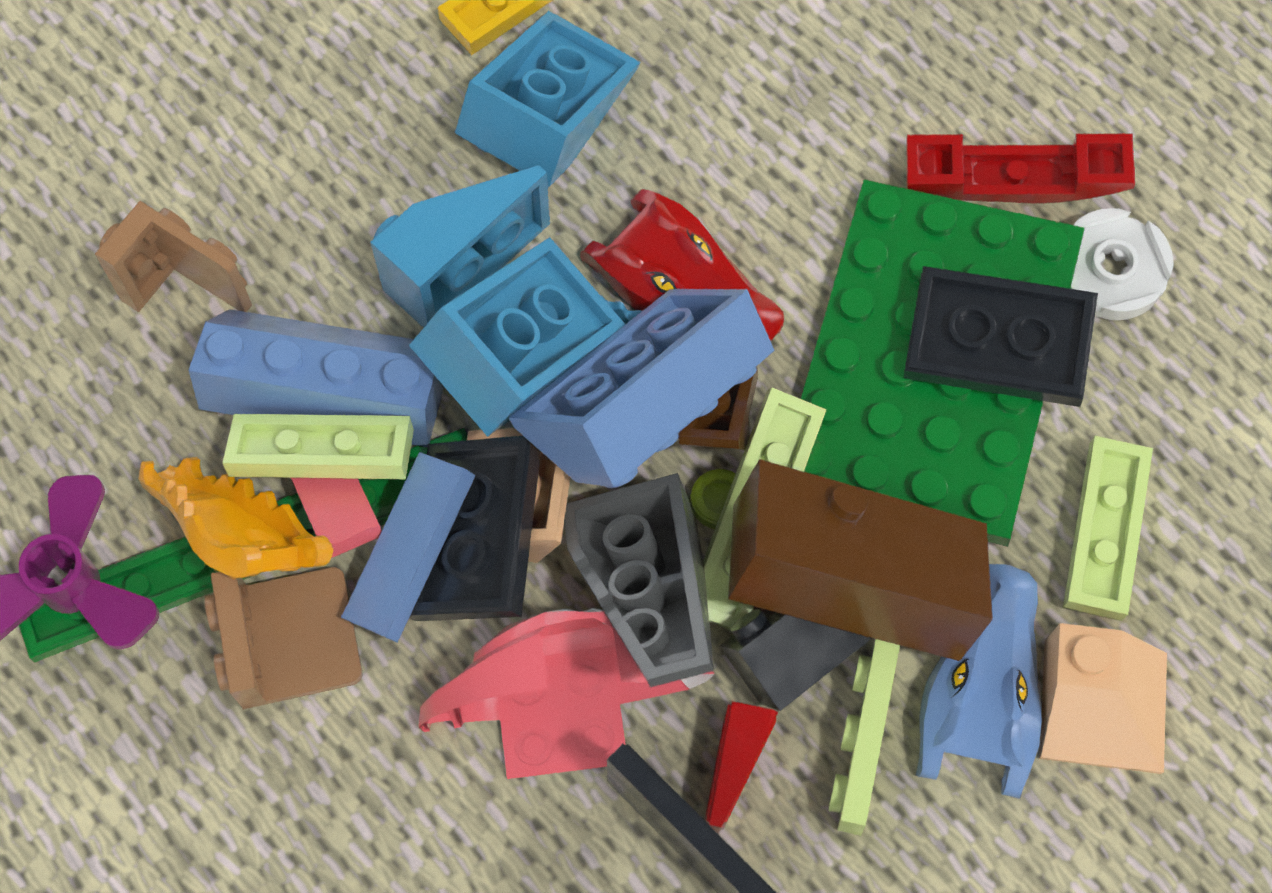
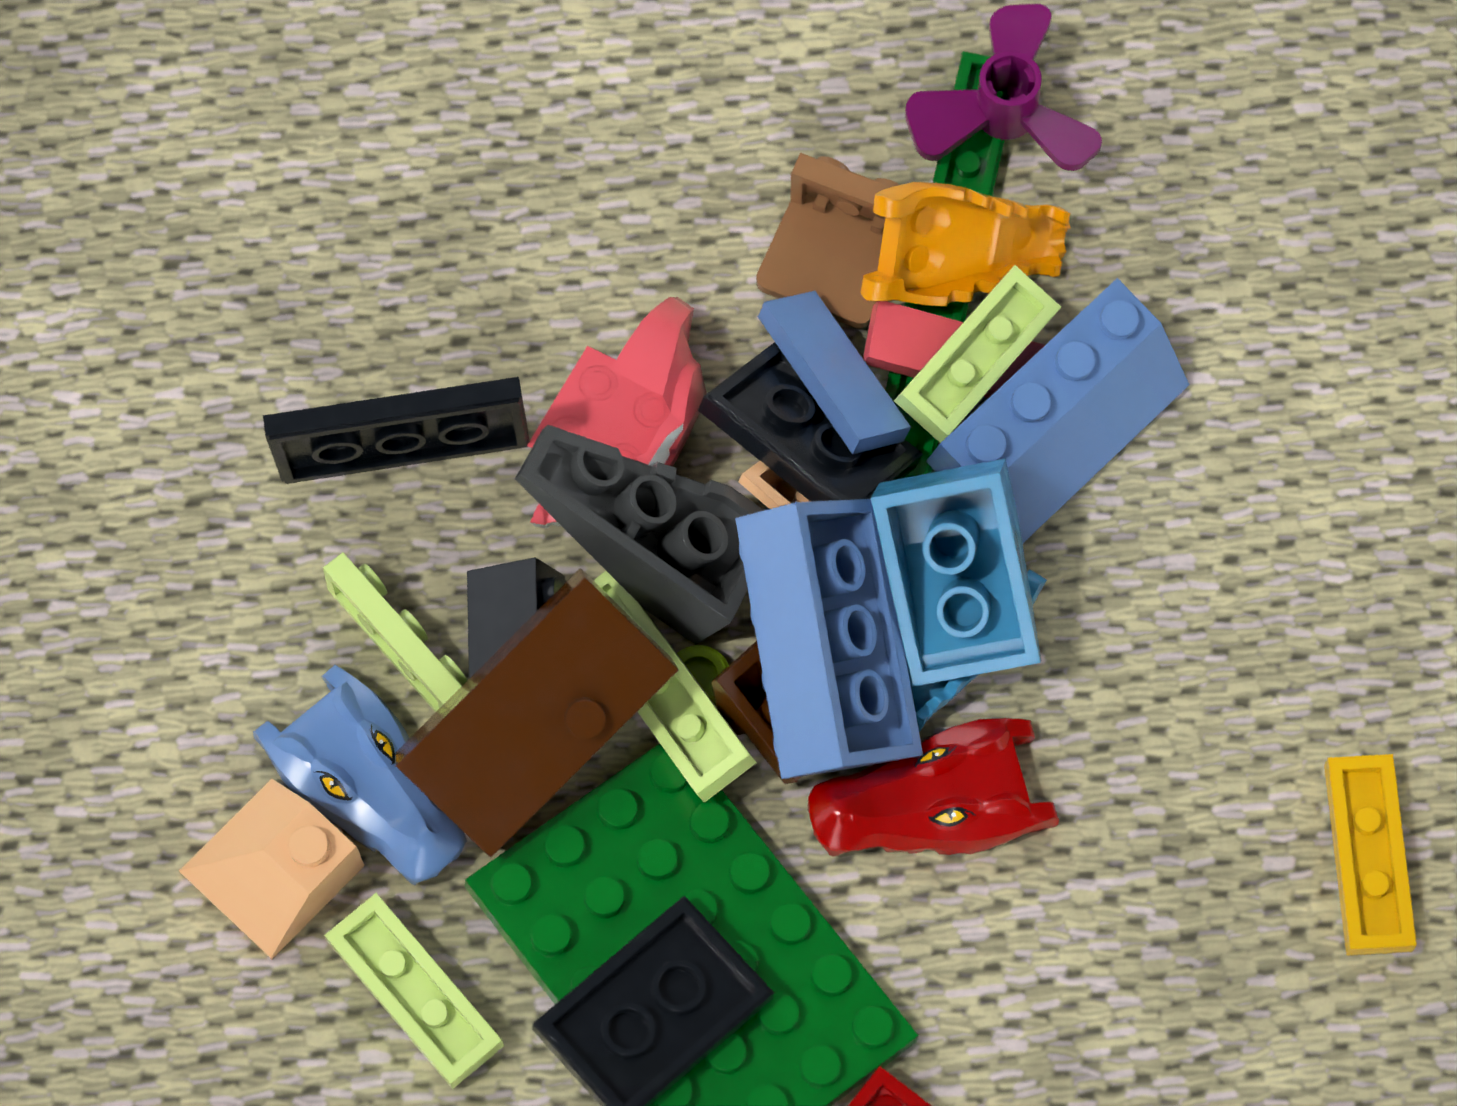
camera: 130 degrees right, 0 degrees up
medium nougat bracket [95,201,252,312] -> none
dark azure slope [370,165,550,328] -> none
dark azure slope [455,11,640,187] -> none
red slope [705,701,778,834] -> none

